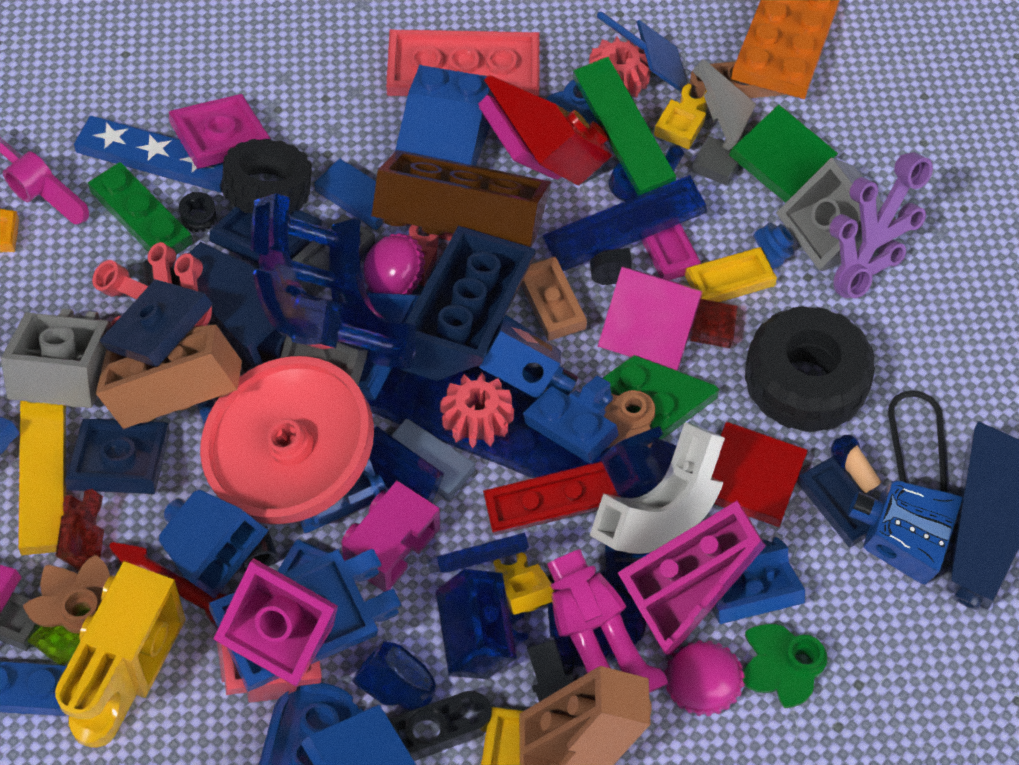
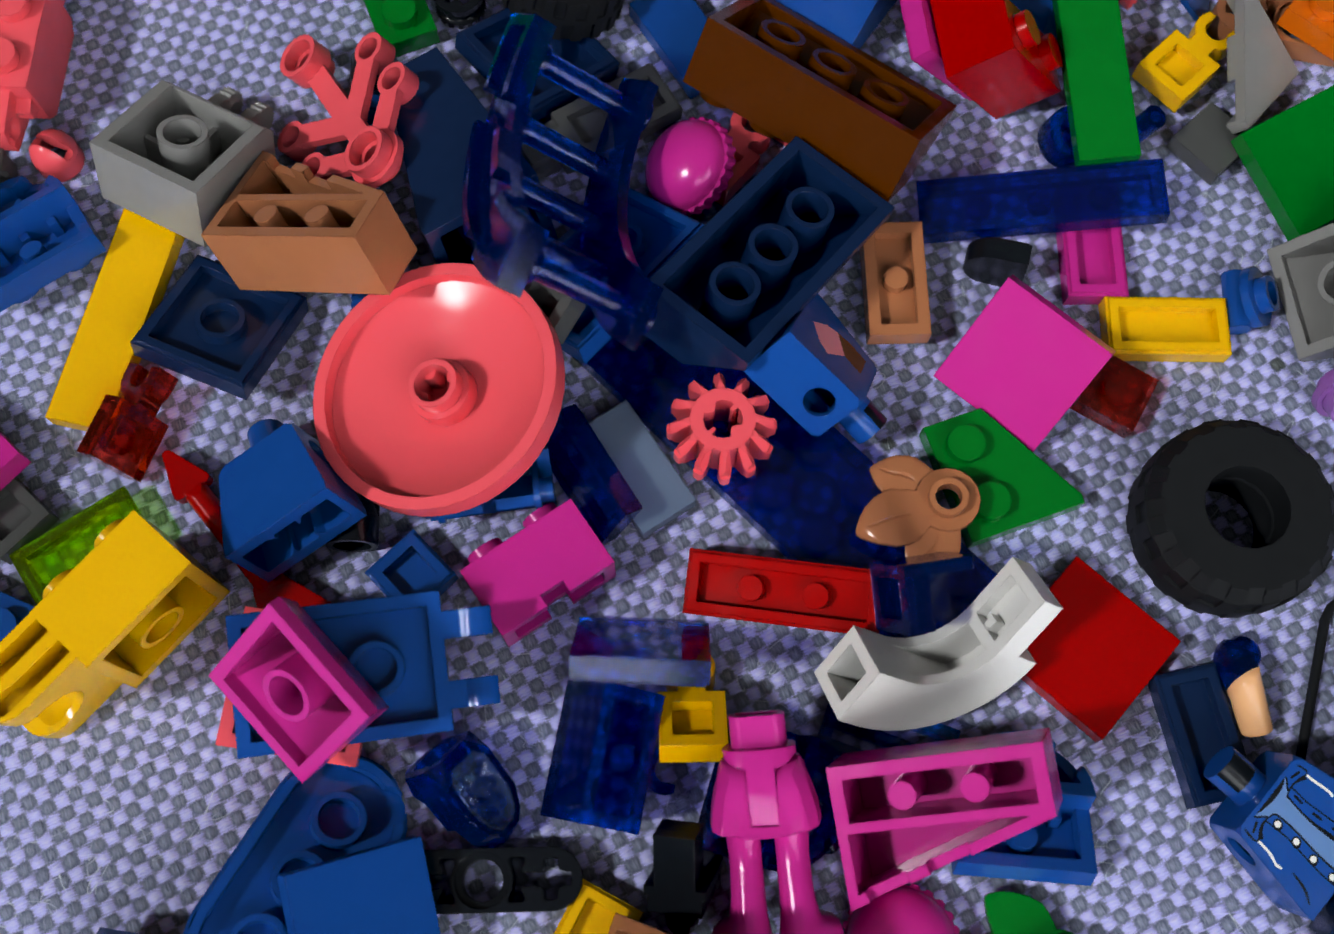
camera: 20 degrees right, 15 degrees up
nougat plate [23,555,110,634] -> none
dark blue plate [99,279,213,367] -> none
blue hinge [523,375,619,464] -> none

